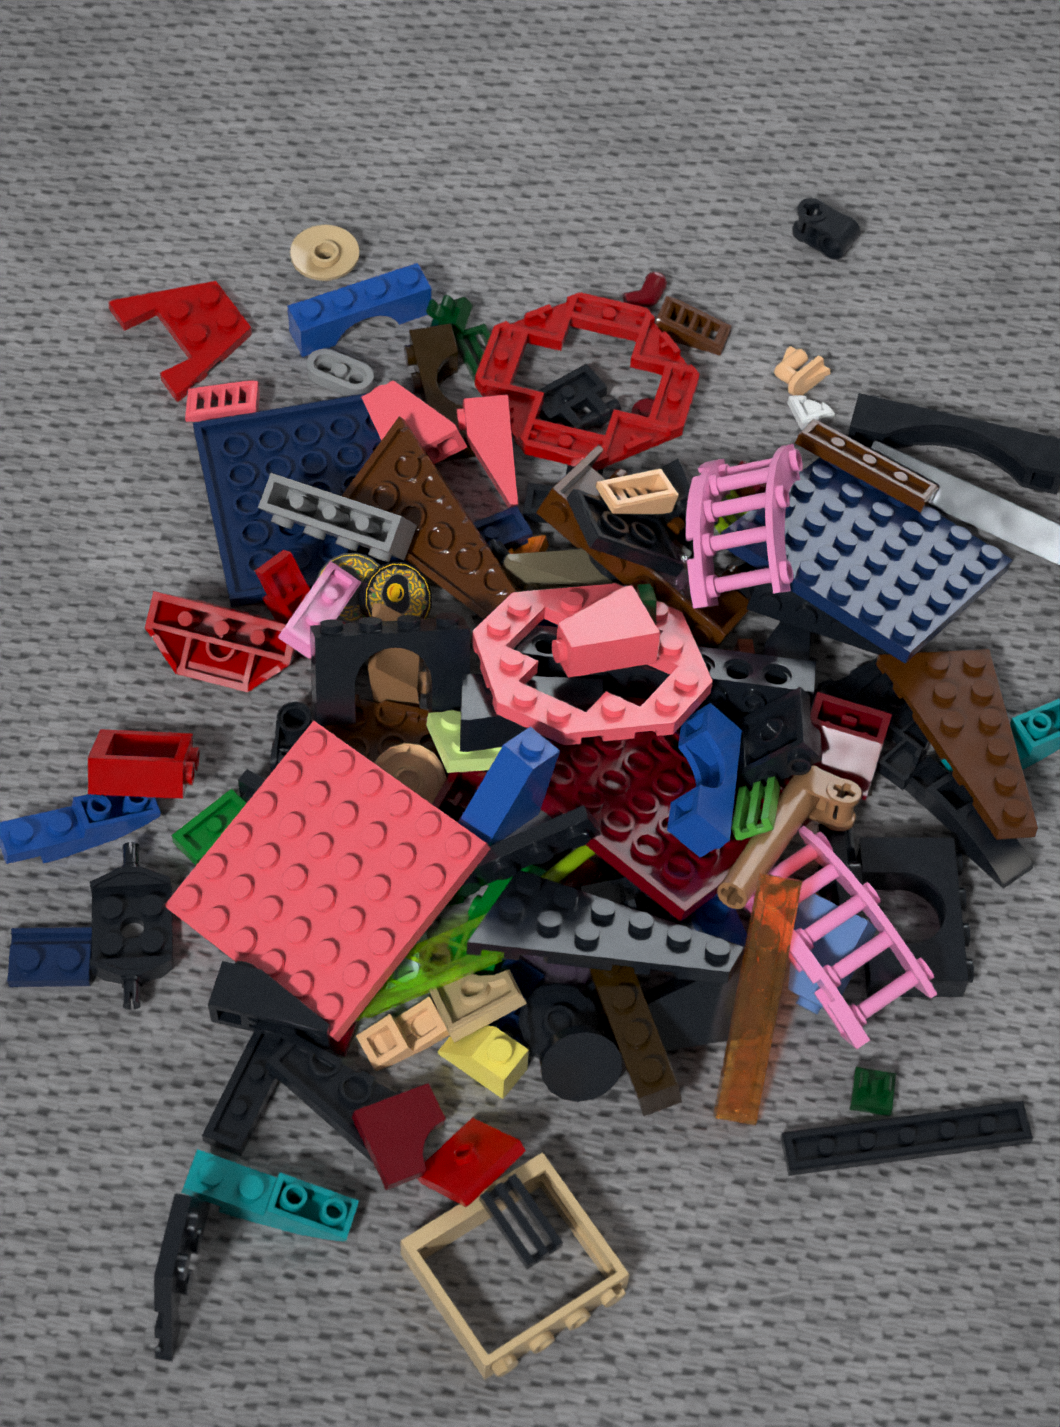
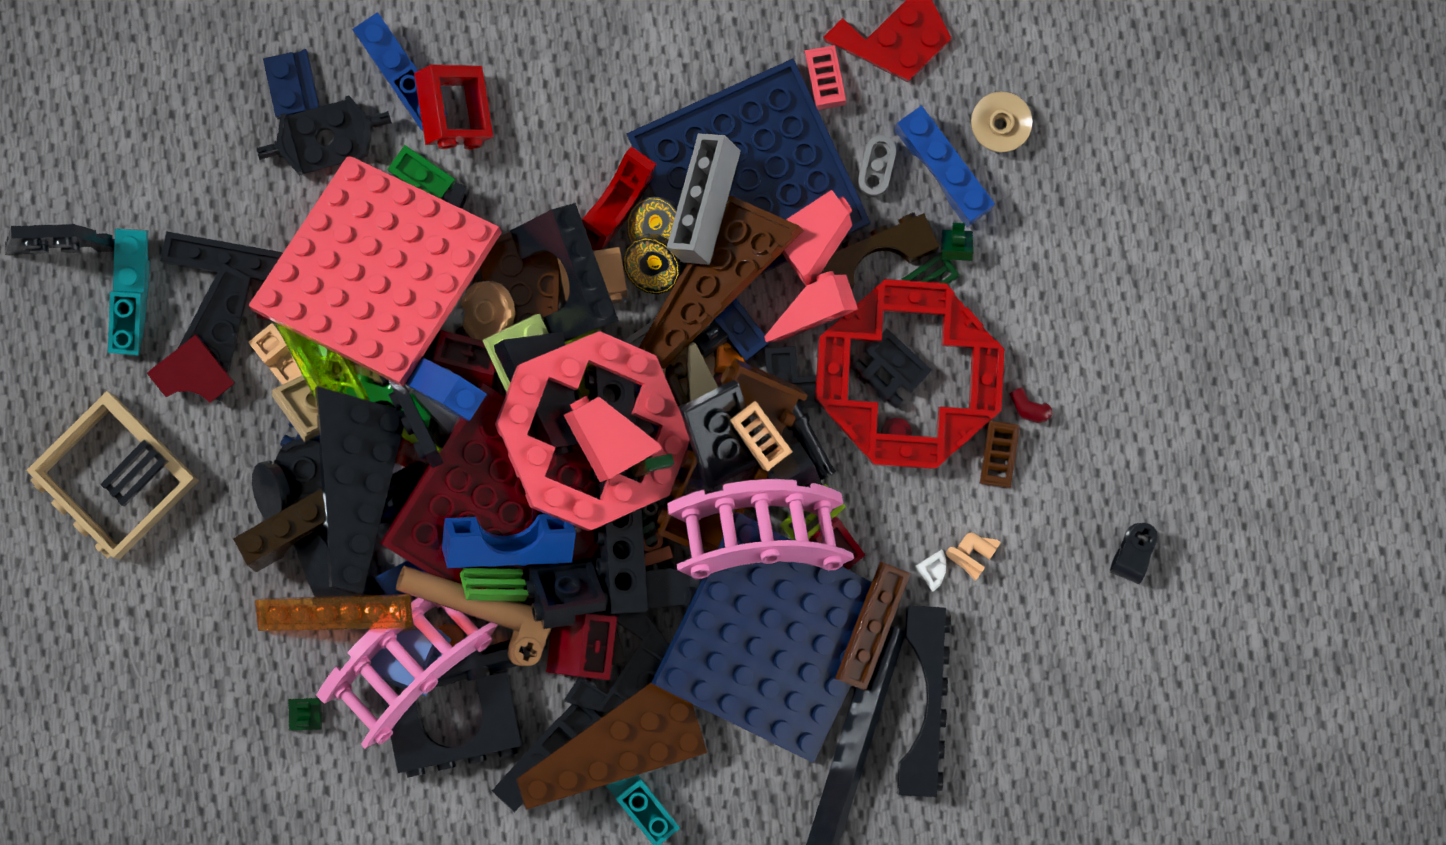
camera: 80 degrees right, 25 degrees up
red wedge [145,591,295,692] -> none
black slope [208,961,332,1049] -> none
black piece [270,701,312,774] -> none
bright pink tile [278,561,361,659] -> none
red plate [417,1117,526,1207] -> none
light yellow slope [438,1025,529,1099] -> none
black tile [780,1101,1033,1176] -> none

